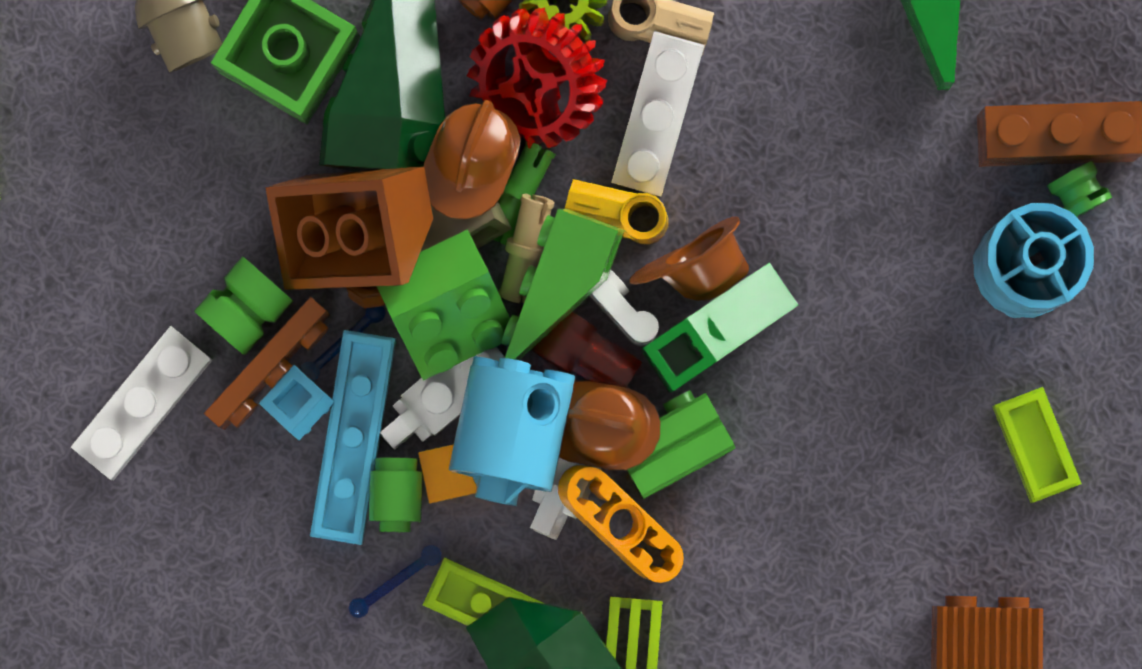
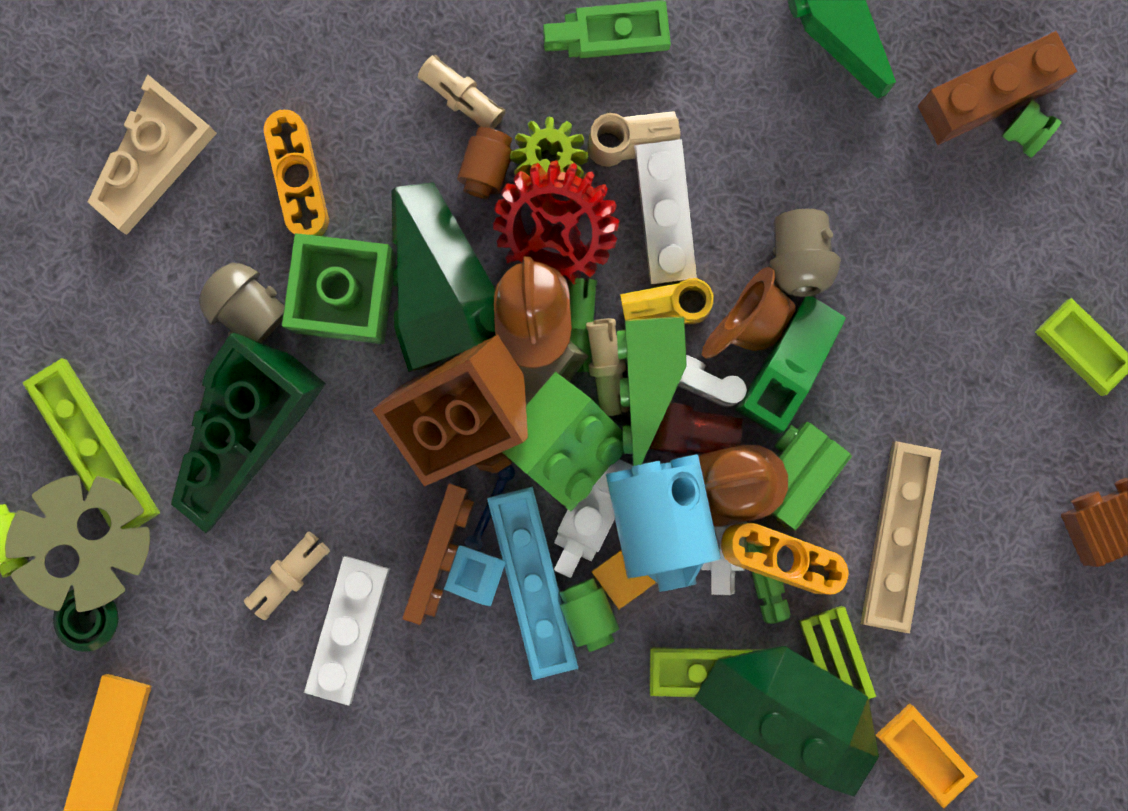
camera: 20 degrees left, 0 degrees up
bright green wheel [194,256,293,356] -> none
clear blue hinge [348,545,442,618] -> none
medium azure cylinder [973,203,1094,318] -> none
none -> dark green wedge [171,333,326,533]
none -> tan pin [244,531,330,620]
none -> bright green axle [747,542,791,624]
none -> dark tan piece [768,209,841,297]
none -> tan tile [860,441,941,634]

